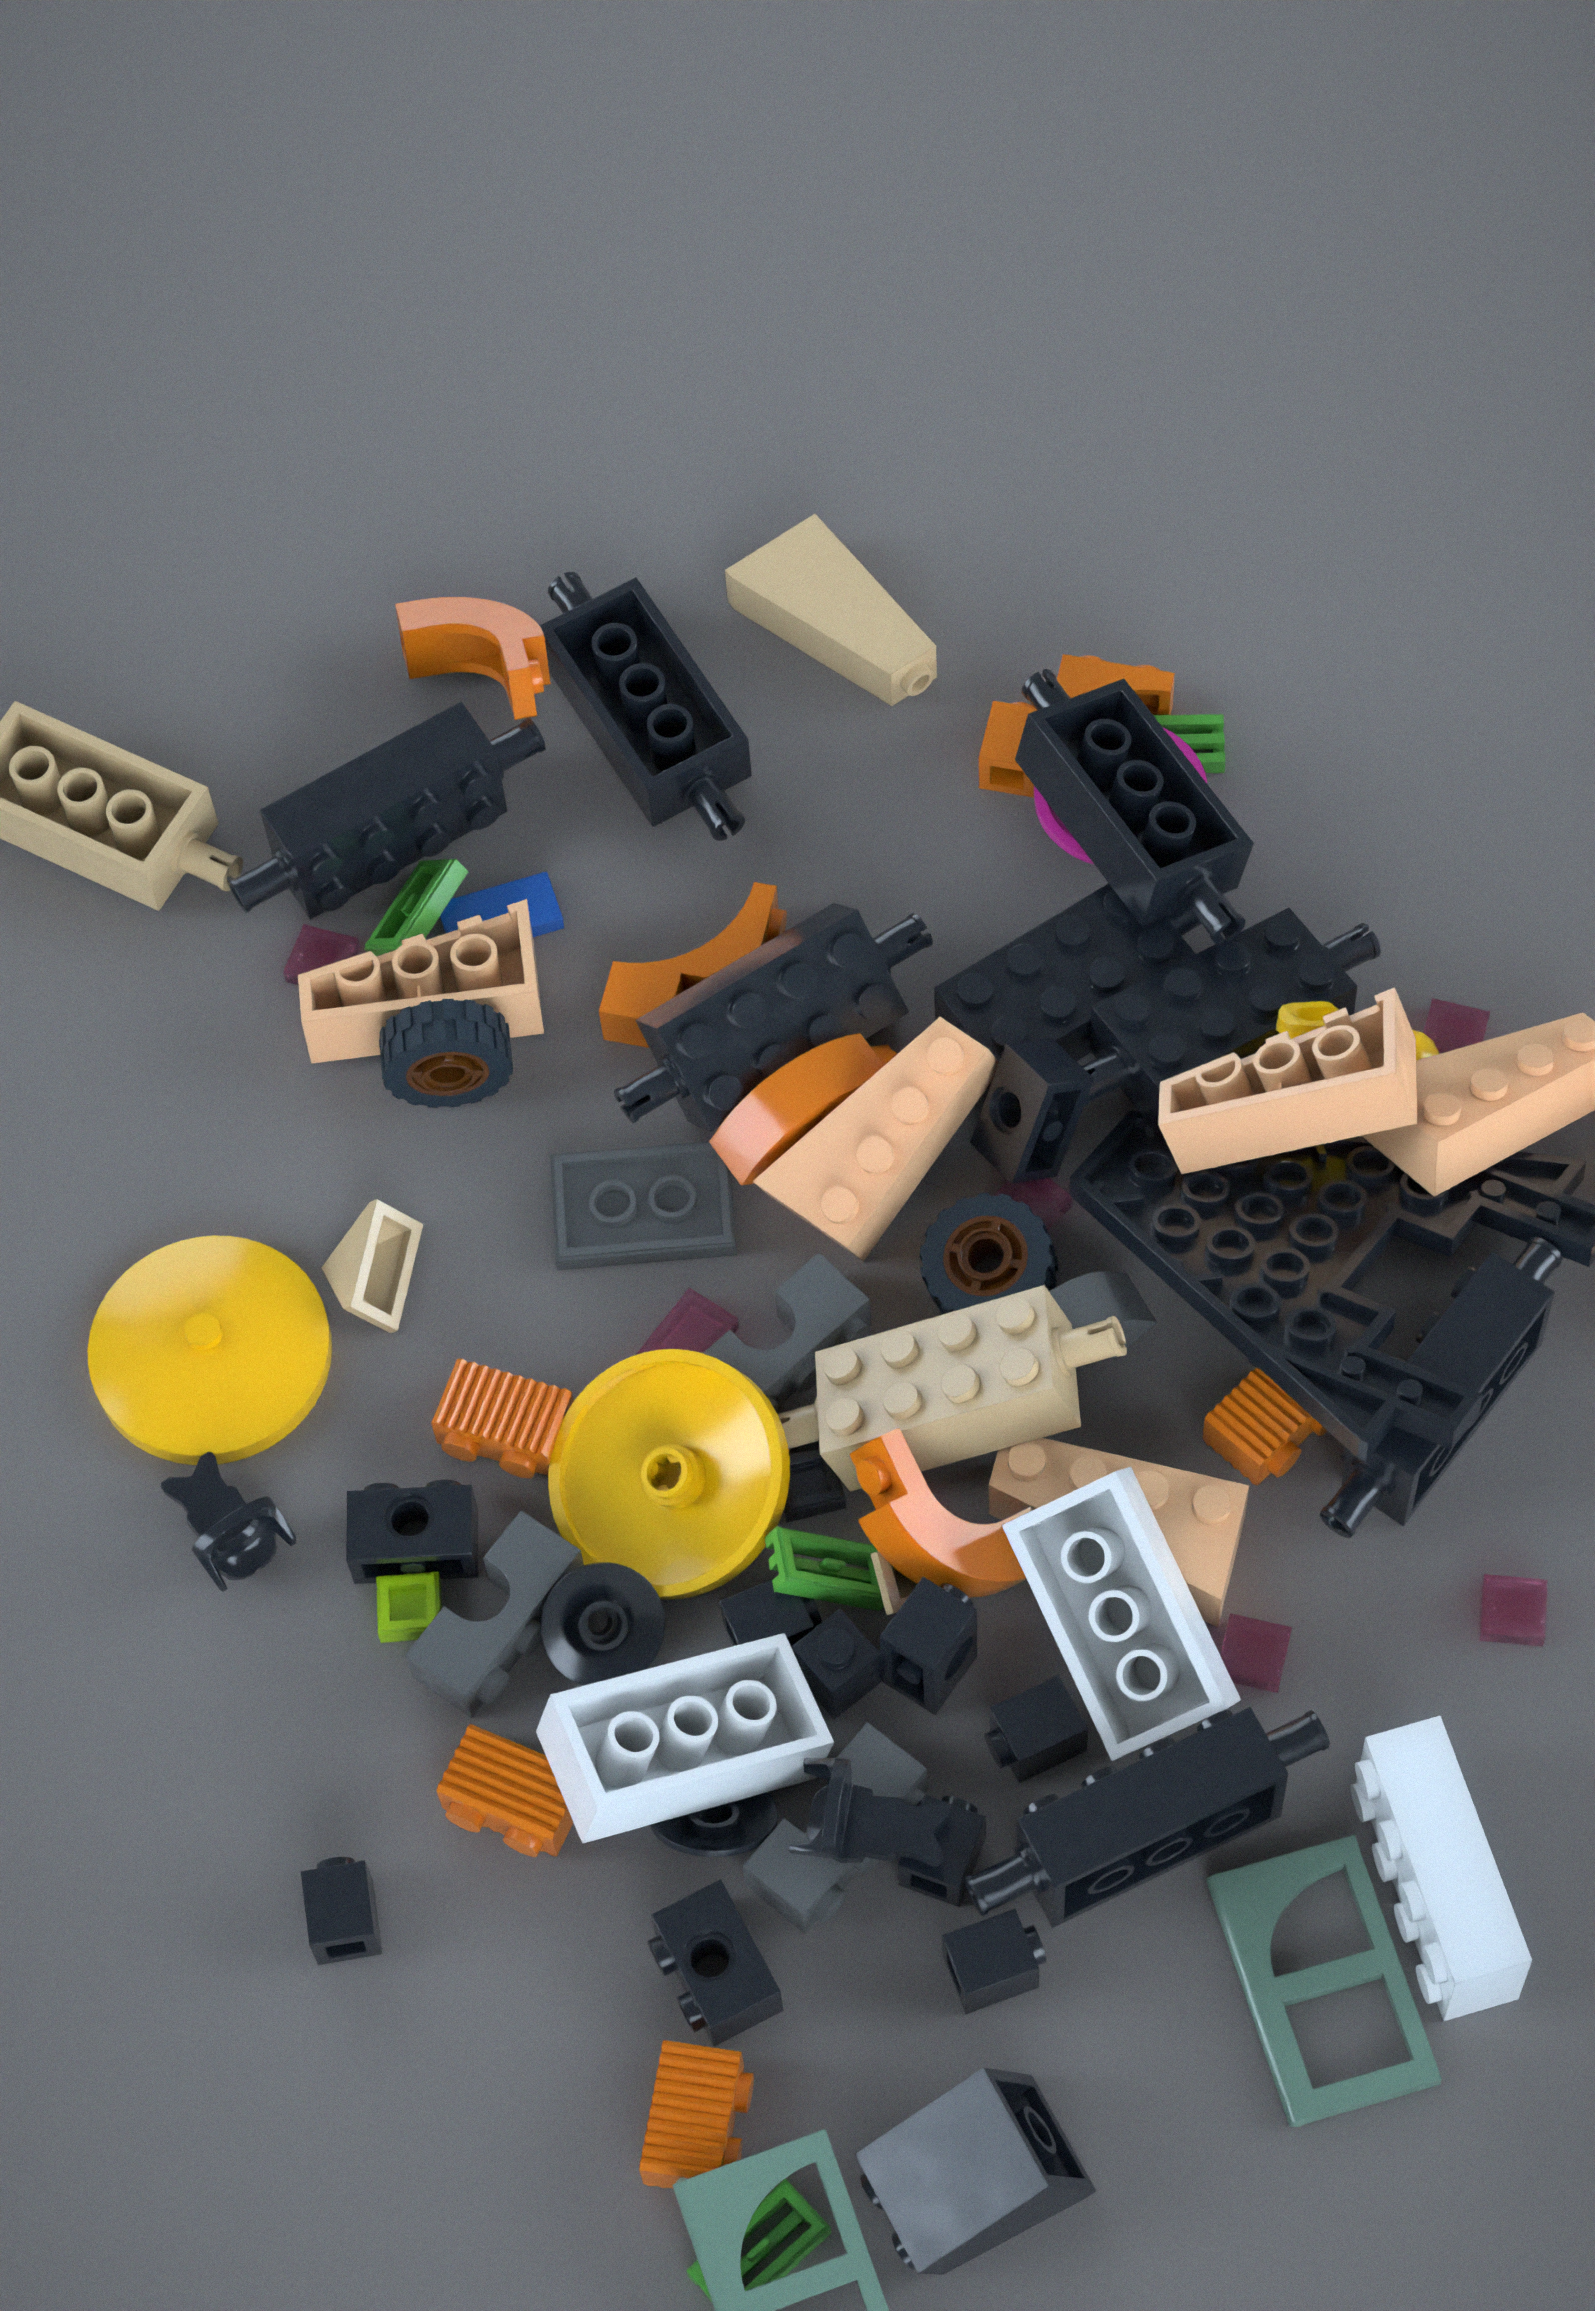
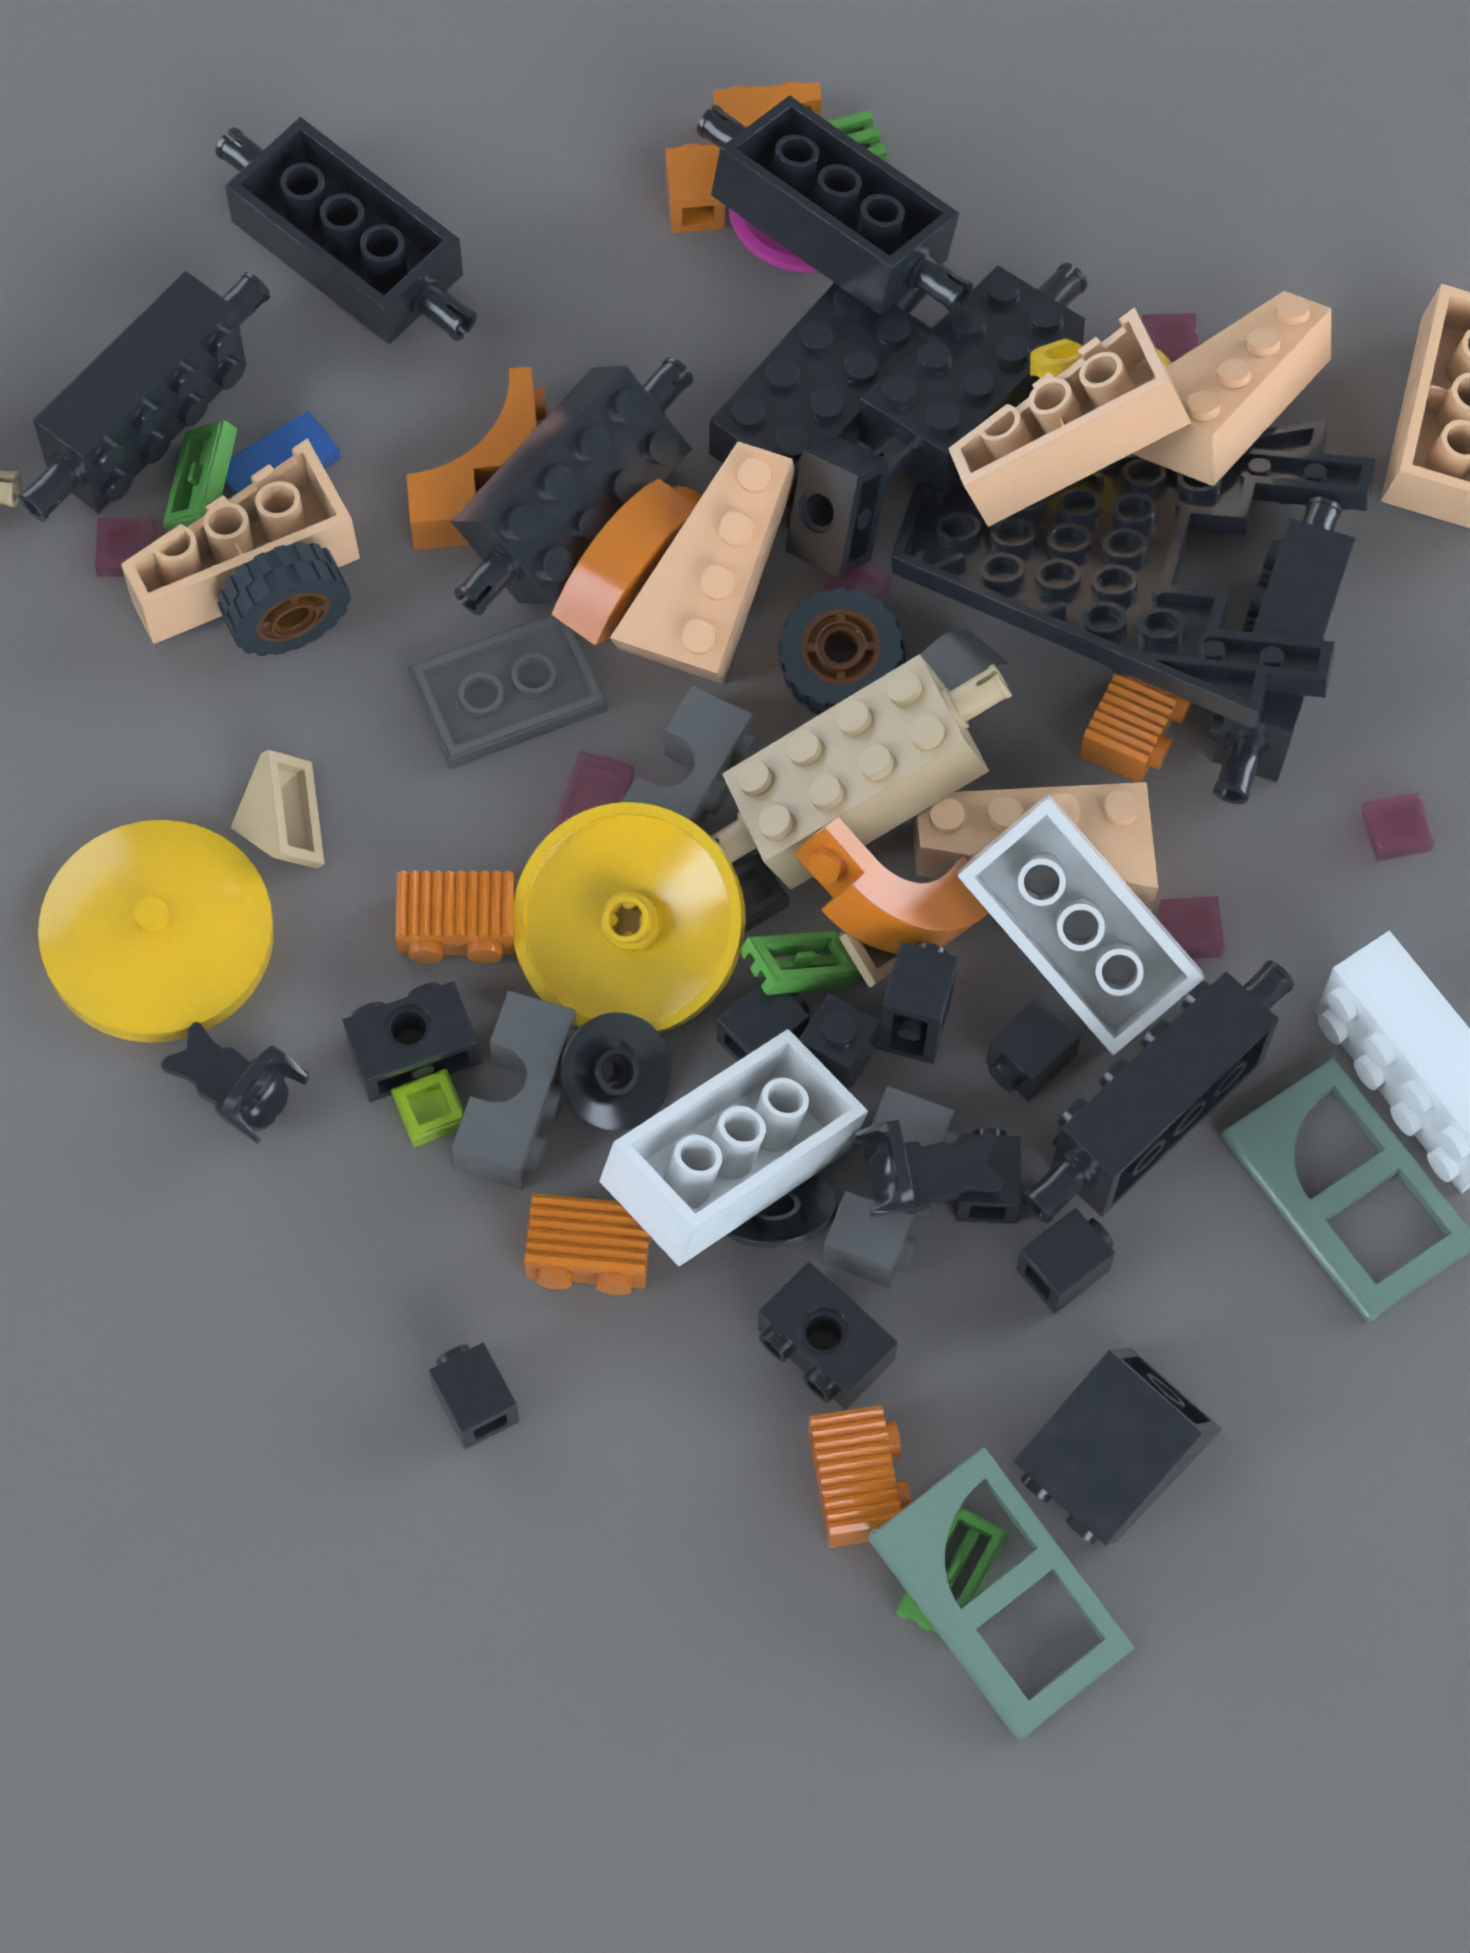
camera: 25 degrees left, 5 degrees up
orange arch [395,597,551,720] -> none
tan slope [725,514,937,706] -> none

